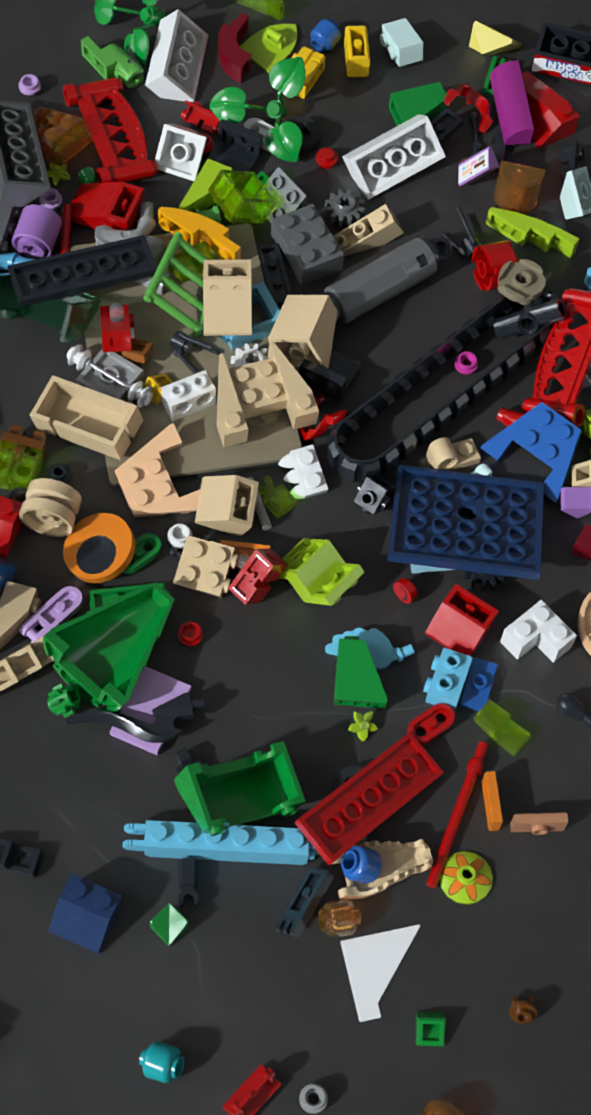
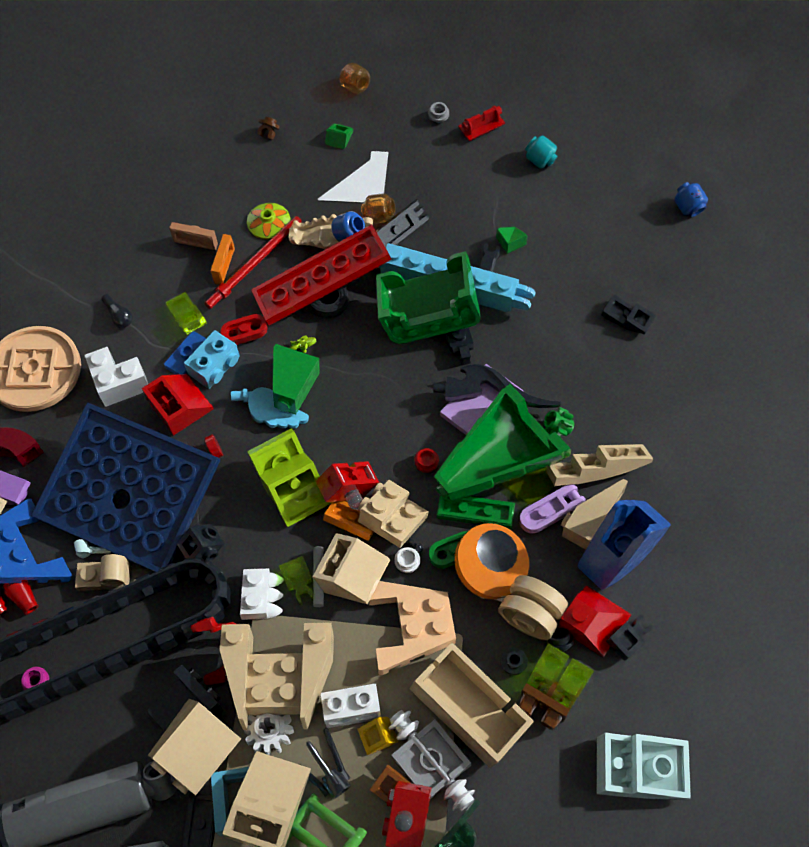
camera: 155 degrees left, 0 degrees up
dark blue slope [48,873,123,954] -> none

